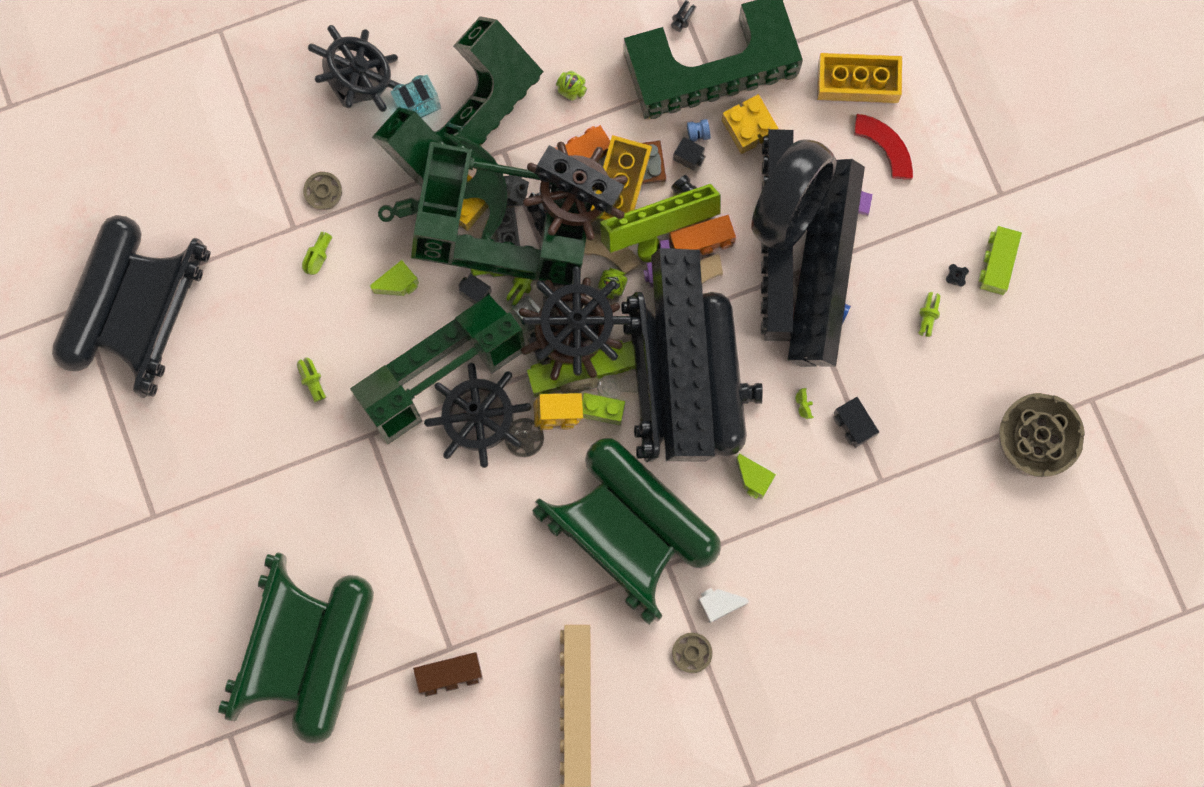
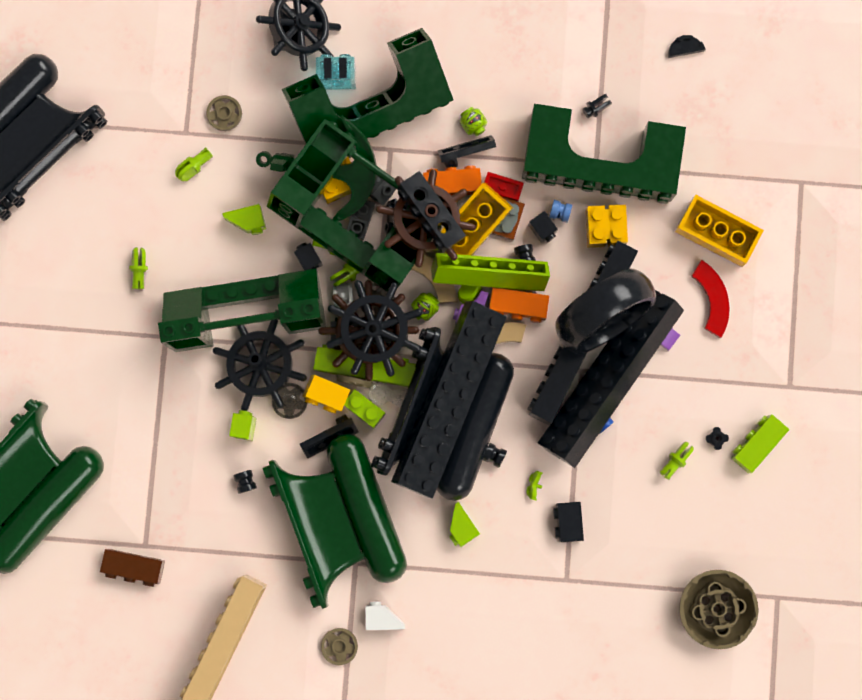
camera: 25 degrees right, 5 degrees up
none -> lime brick [229,410,257,441]
none -> black wheel [233,470,257,494]
none -> black hinge [300,414,359,458]
none -> black hinge [437,135,496,168]
none -> red plate [484,172,524,201]

